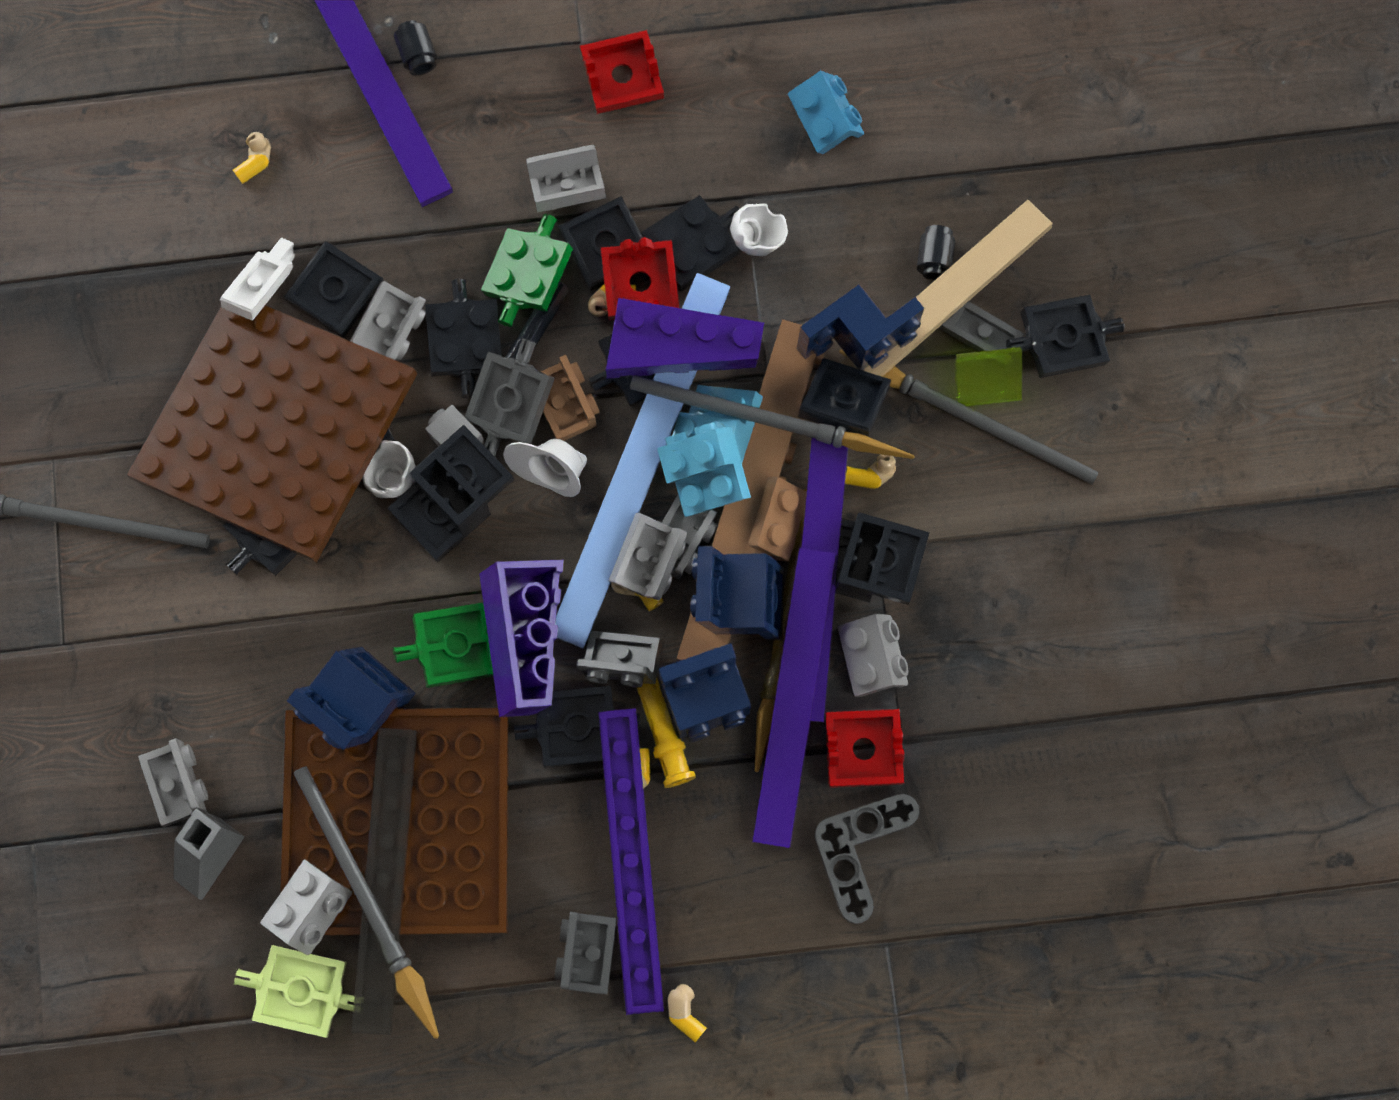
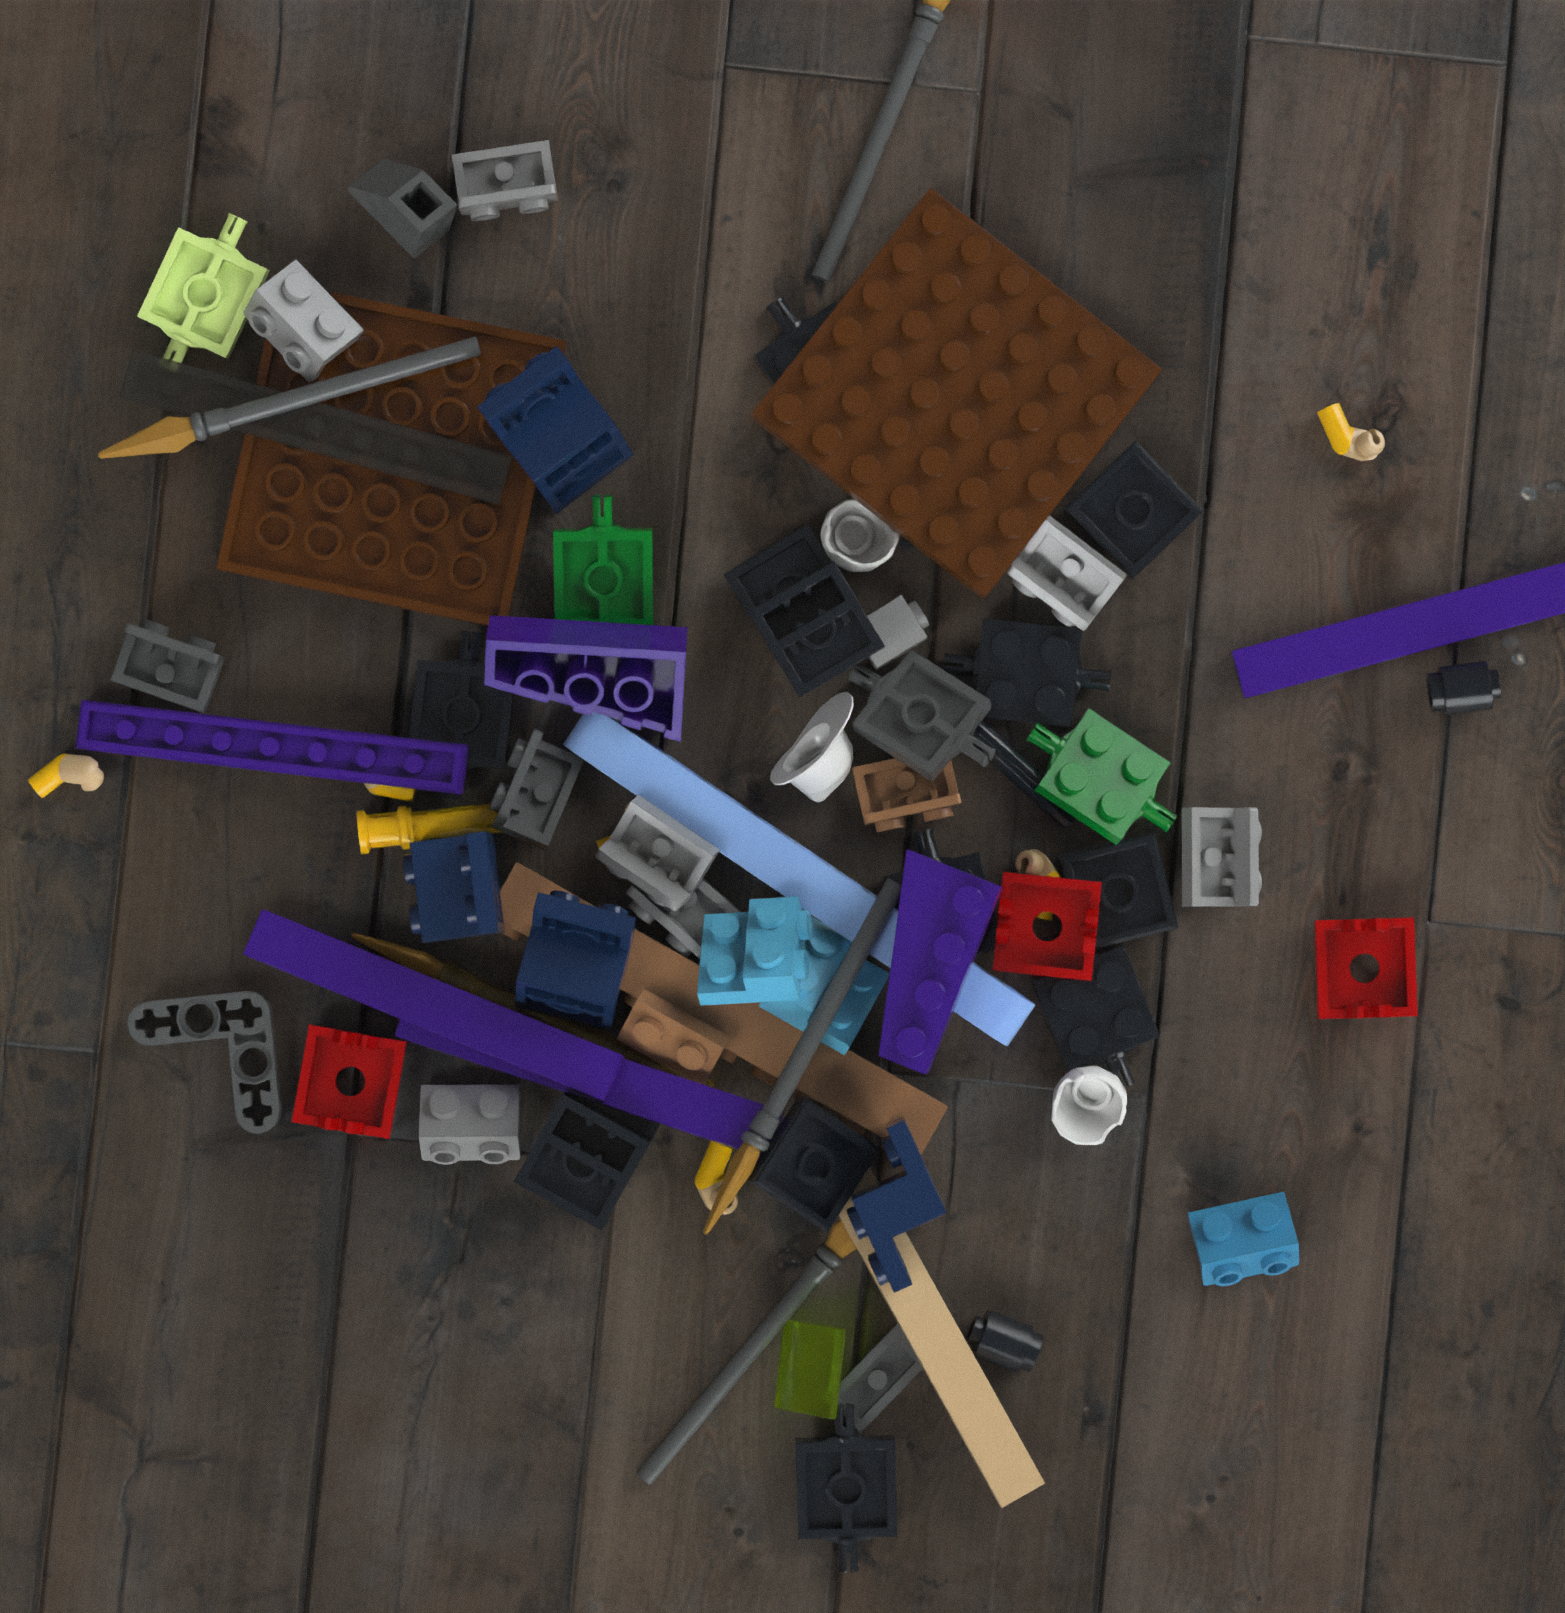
camera: 105 degrees right, 10 degrees up
white hinge [220,238,295,321] -> none

